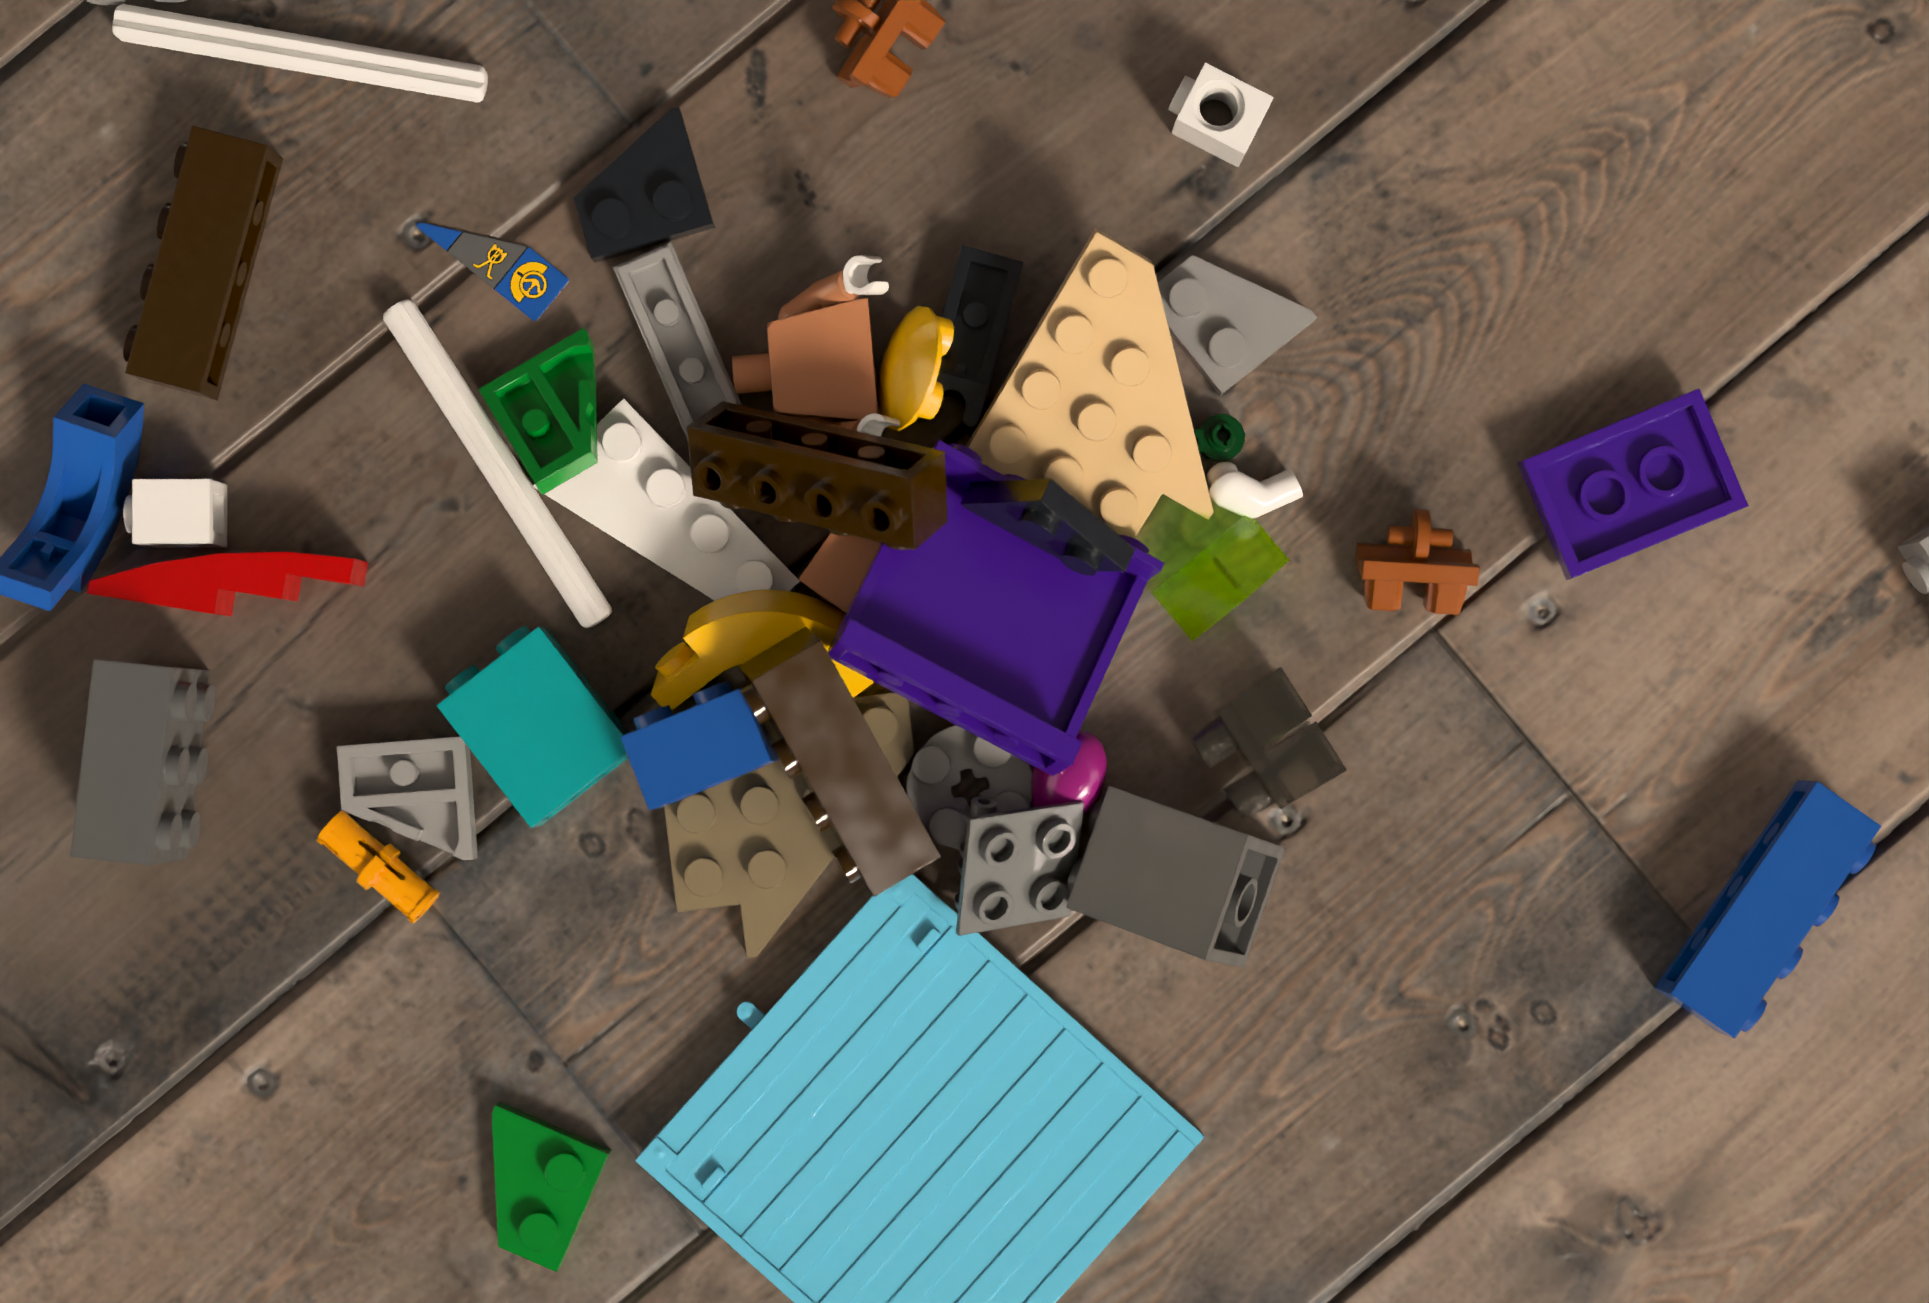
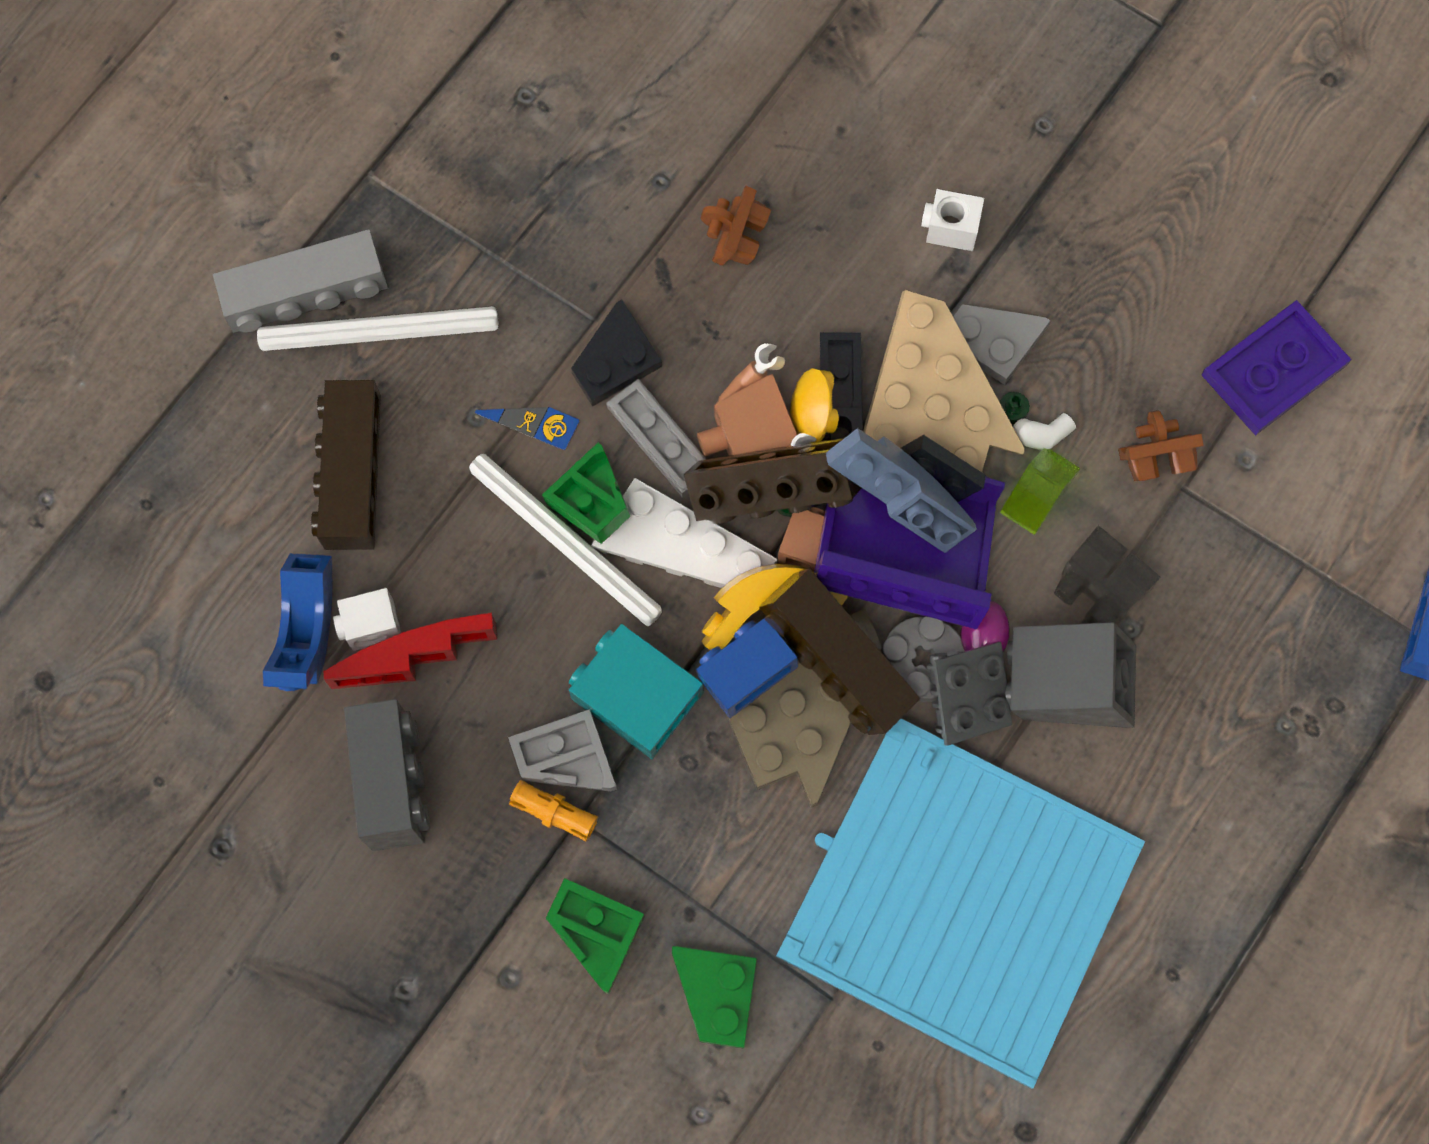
camera: 15 degrees left, 15 degrees down
none -> green wing [546,878,645,994]
none -> sand blue slope [826,428,977,553]

